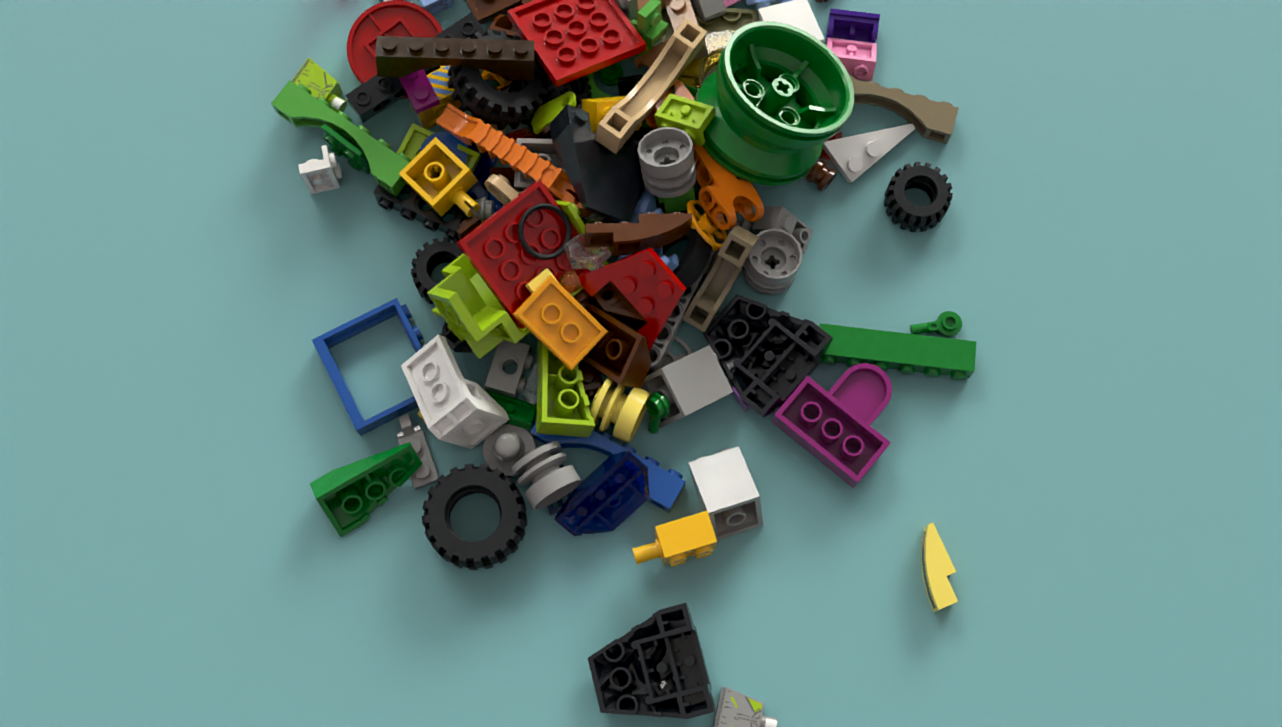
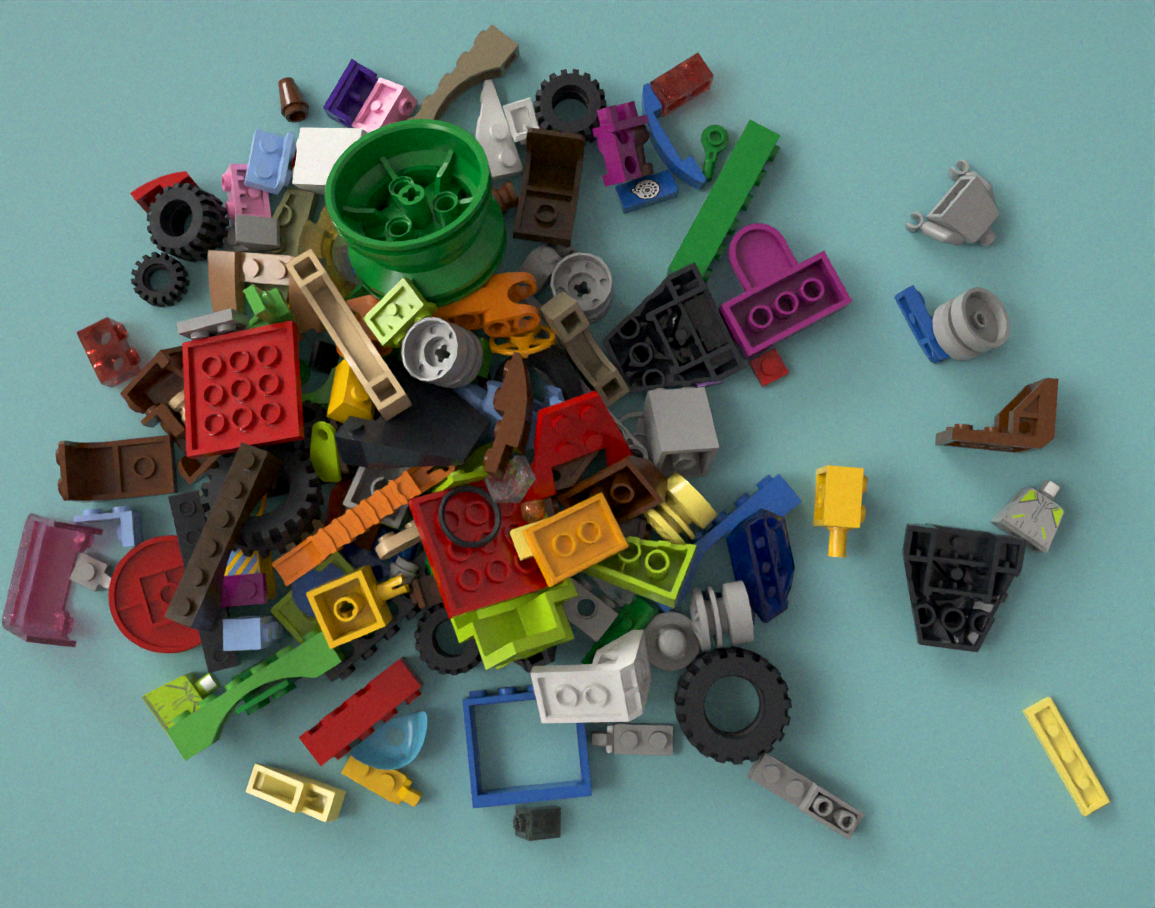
camera: 70 degrees left, 10 degrees up
white bracket [298,145,343,194] -> none
green wedge [310,442,422,537] -> none
green plate [646,392,670,434] -> none
slope [688,446,763,540] -> none
light yellow slope [921,522,958,612] -> none
none -> light blue arch [223,614,286,651]
none -> light yellow slope [246,763,346,822]
none -> red wedge [299,656,424,766]
none -> yellow hinge [341,755,423,807]
none -> medium azure piece [351,711,428,770]
none -> white bracket [503,97,540,145]
none -> dark brown bracket [513,128,585,246]
none -> clear smoke bracket [513,805,561,841]
none -> magenta hips [592,101,654,187]
none -> blue slope [615,169,679,214]
none -> blue slope [641,83,706,191]
none -> clear red brick [650,53,714,117]
none -> light grey slope [747,752,865,840]
none -> red plate [749,348,789,388]
none -> blue hinge [894,285,950,364]
none -> light grey torso [905,160,999,247]
none -> light grey wheel [932,287,1010,362]
none -> reddish brown bracket [935,378,1059,454]

